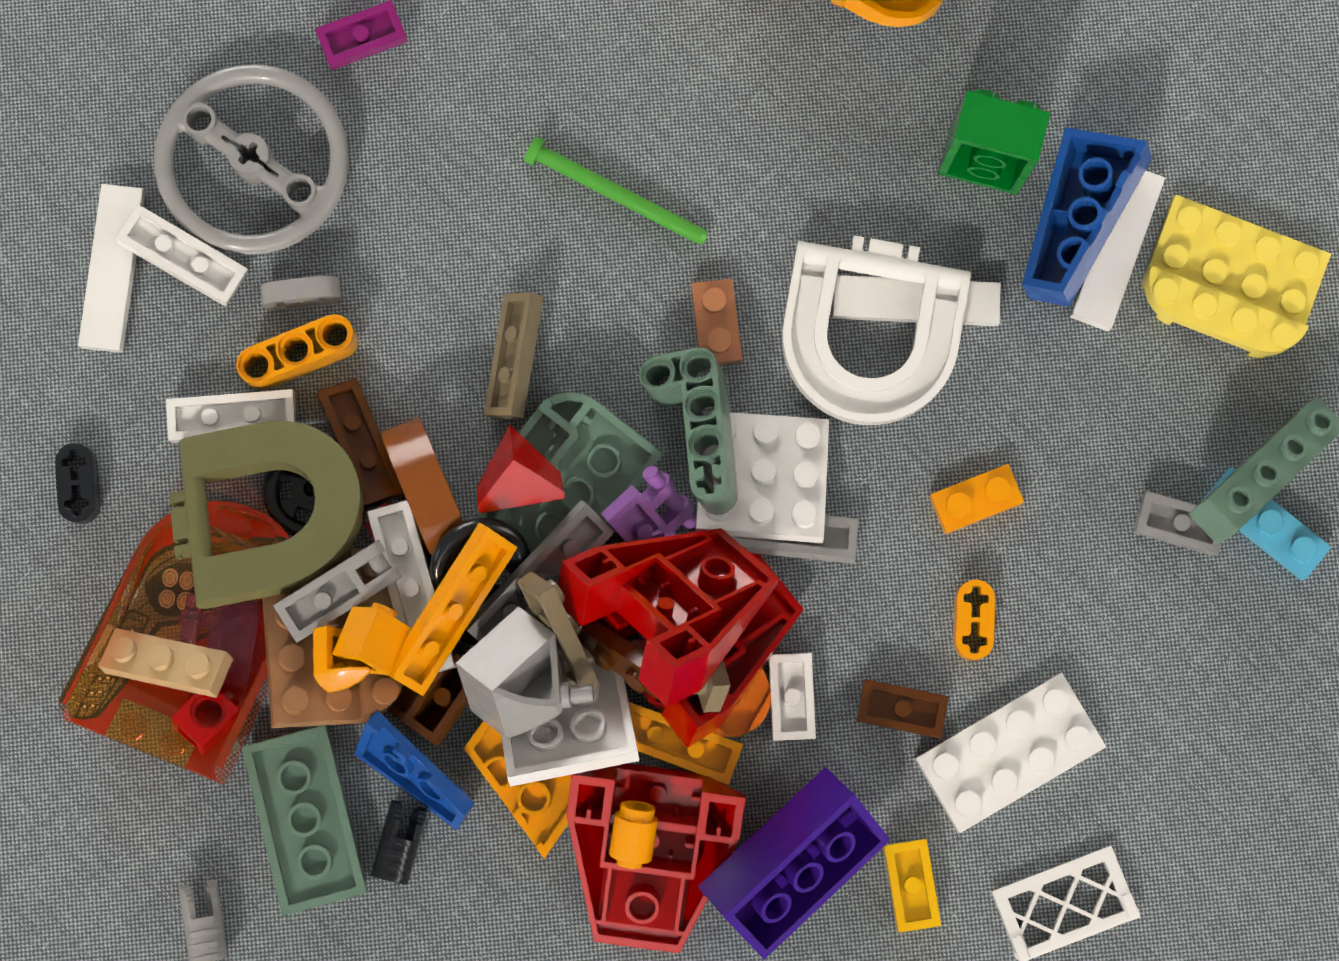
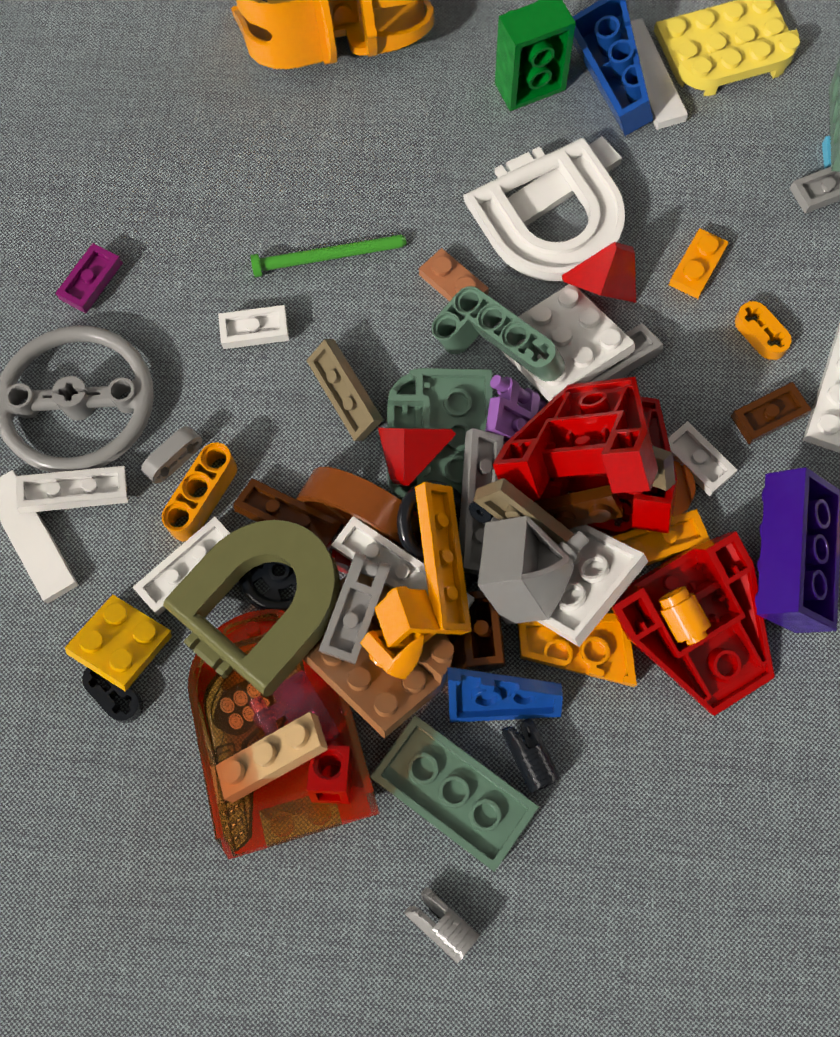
camera: 30 degrees left, 10 degrees down
none -> yellow plate [65,594,172,692]
none -> white plate [218,305,289,349]
none -> red slope [562,242,636,303]

